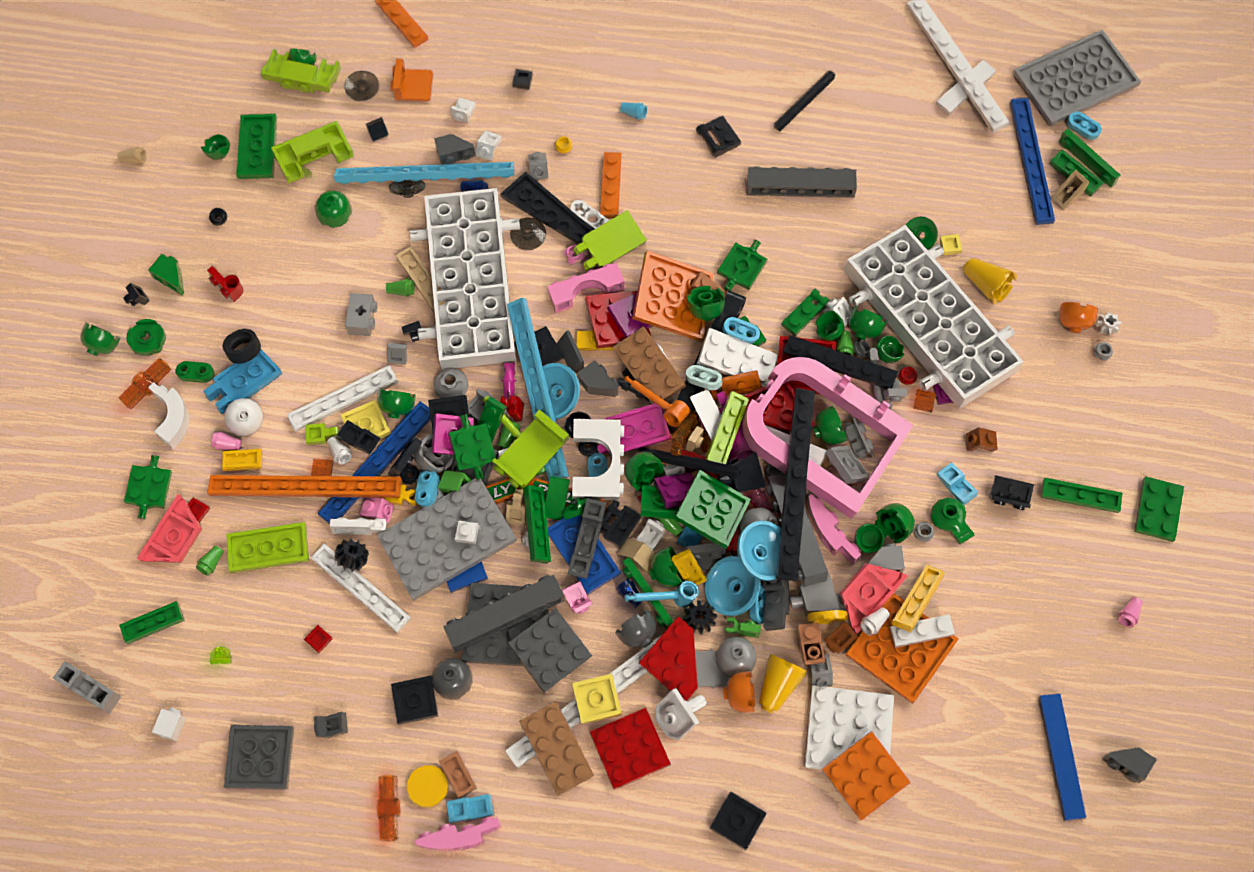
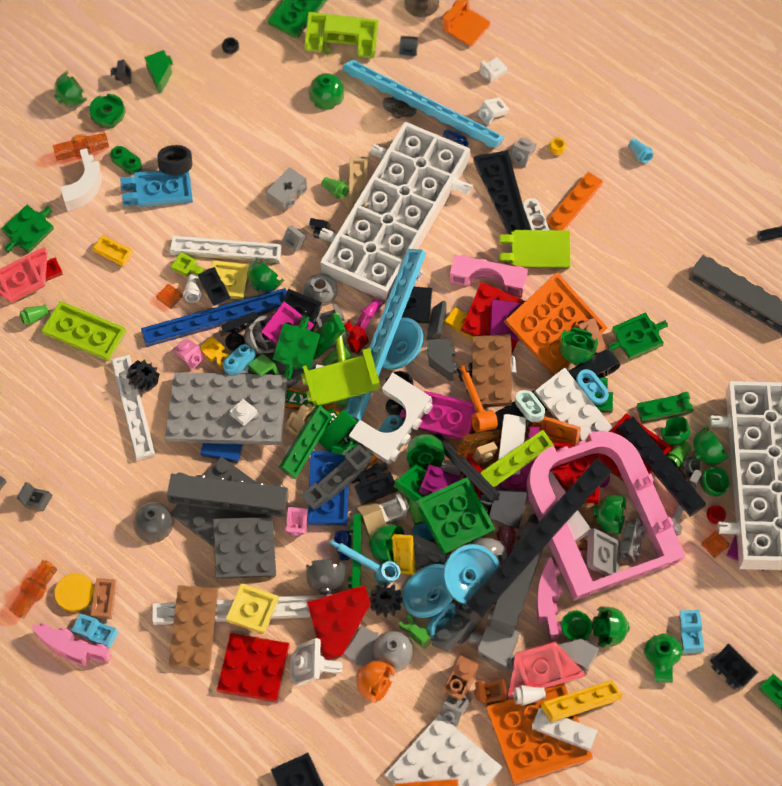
camera: 35 degrees right, 5 degrees down
red plate [207,266,244,302] -> none
orange plate [207,475,402,498] -> none
bright pink cone [211,431,242,450] -> none
white cylinder [224,398,263,436] -> none
red tile [304,625,333,653] -> none
white hinge [330,517,387,535] -> none
black plate [391,675,439,725] -> none
dark grey slope [434,134,476,164] -> none
clear smoke dish [510,217,546,250] -> none
black tile [512,69,533,90] -> none
bright pink plate [564,245,585,265] -> none
black plate [696,115,741,157] -> none
yellow cone [759,654,807,714] -> none
yellow tile [807,610,848,624] -> none
white bracket [823,297,852,326] -> none
light grey bracket [881,380,907,402] -> none
light grey plate [914,522,934,542] -> none
dark orange bracket [966,427,998,452] -> none

